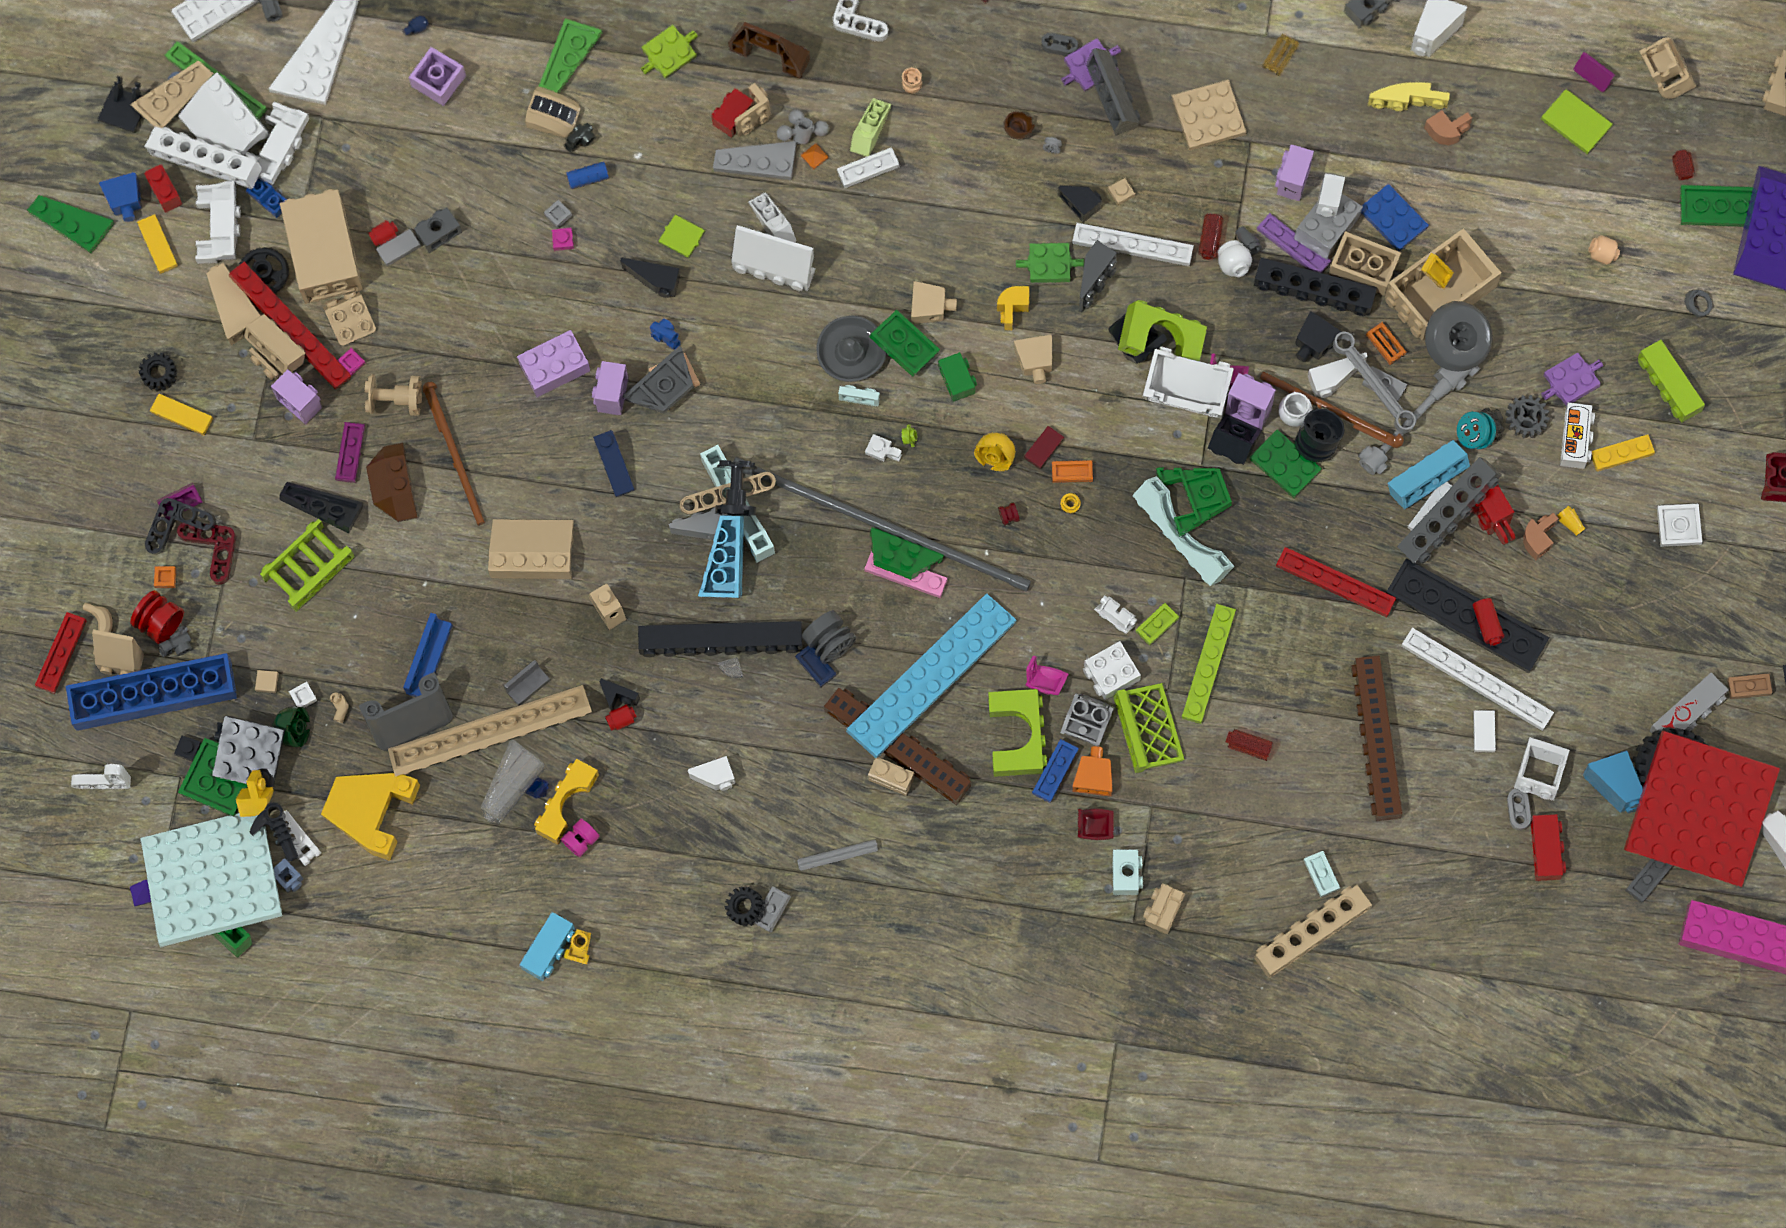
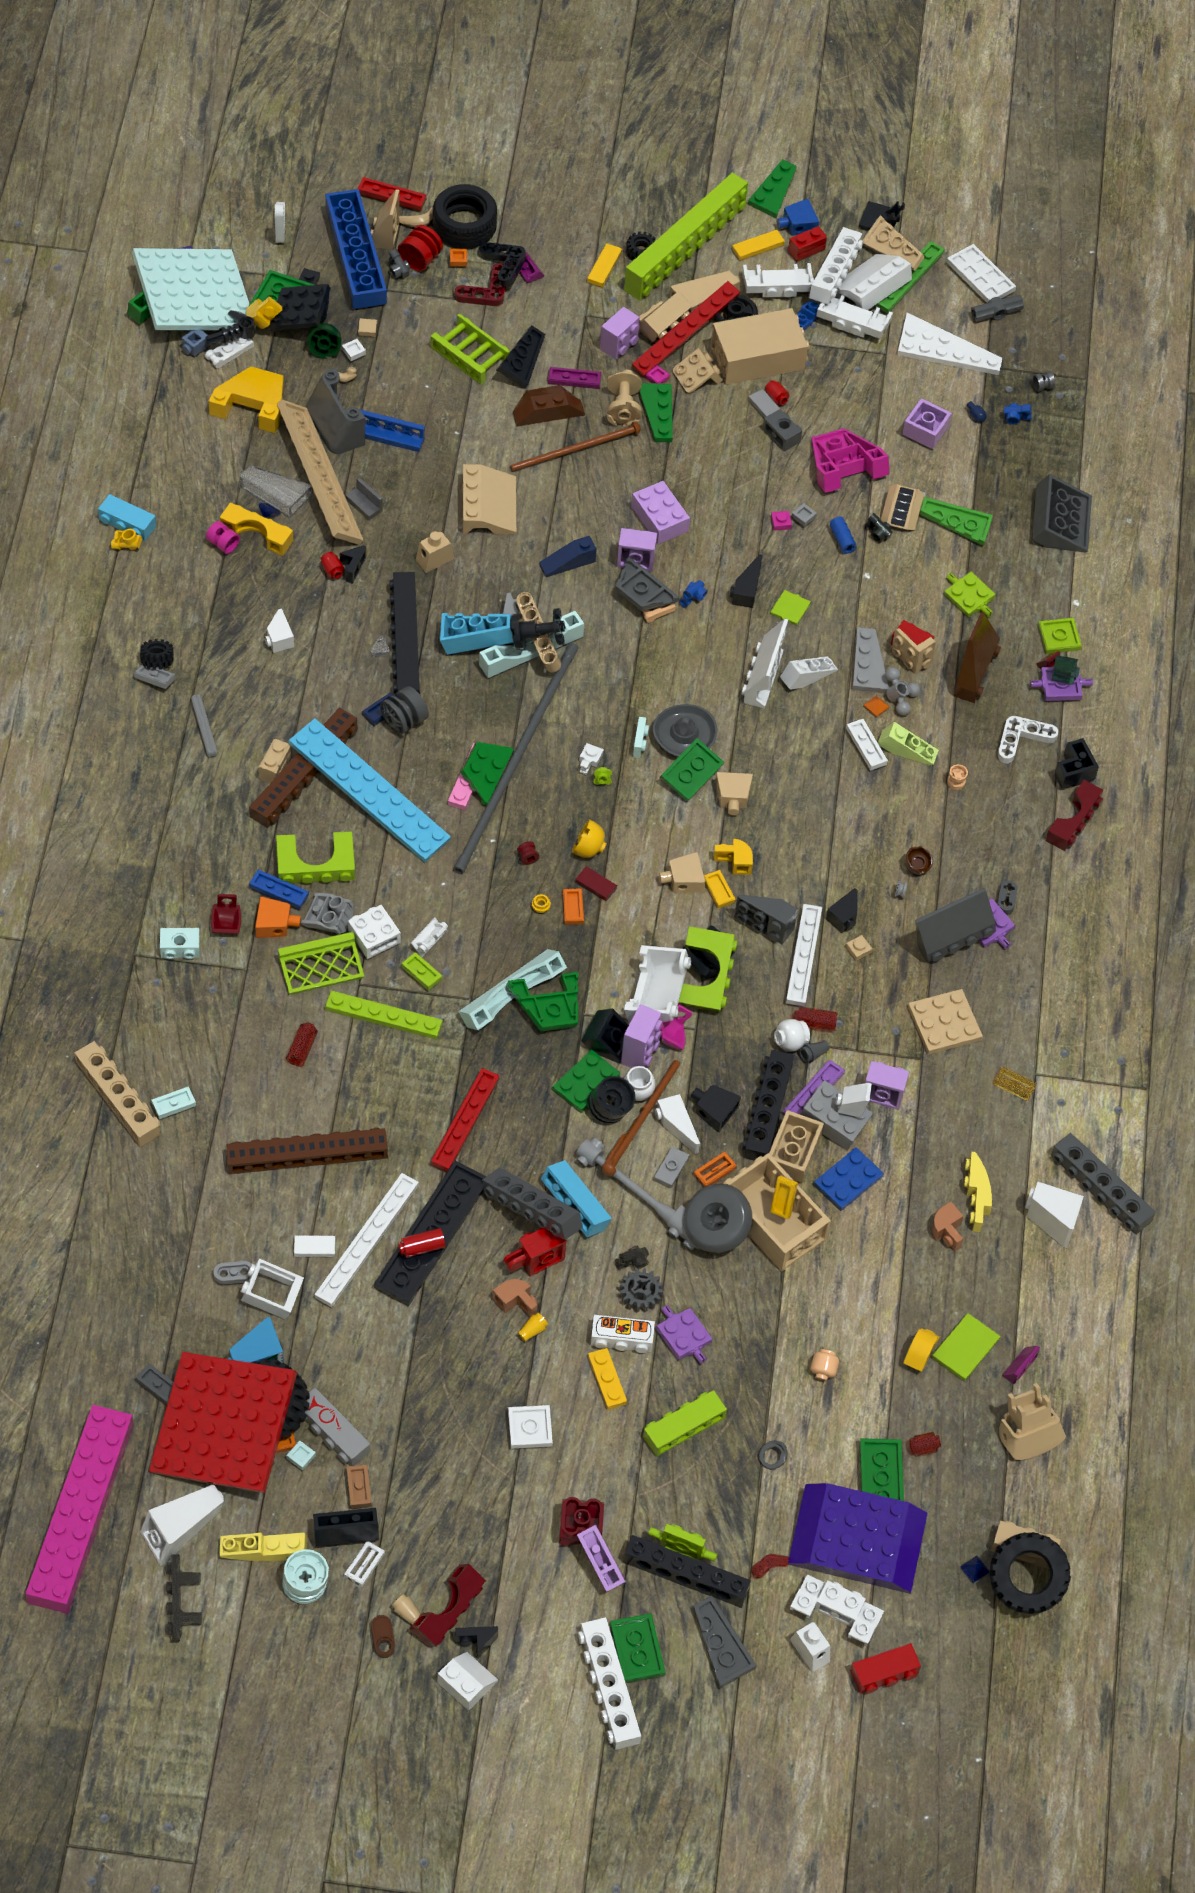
camera: 80 degrees right, 15 degrees down
green brick [938,352,977,402] -> none
bright green plate [1016,243,1084,283] -> none
dark pink piece [1026,655,1069,695] -> none
tan brick [1143,884,1185,934] -> none
light grey piece [1333,332,1416,433] -> none
teal head [1457,411,1496,449] -> none
red brick [1530,814,1566,881] -> none
none -> light aqua plate [286,1441,316,1471]
none -> black tyre [433,184,497,249]
none -> lime brick [624,172,748,301]
none -> green wing [639,383,673,443]
none -> yellow tile [704,870,736,909]
none -> dark pink wedge [812,428,889,493]
none -> yellow brick [903,1328,940,1372]

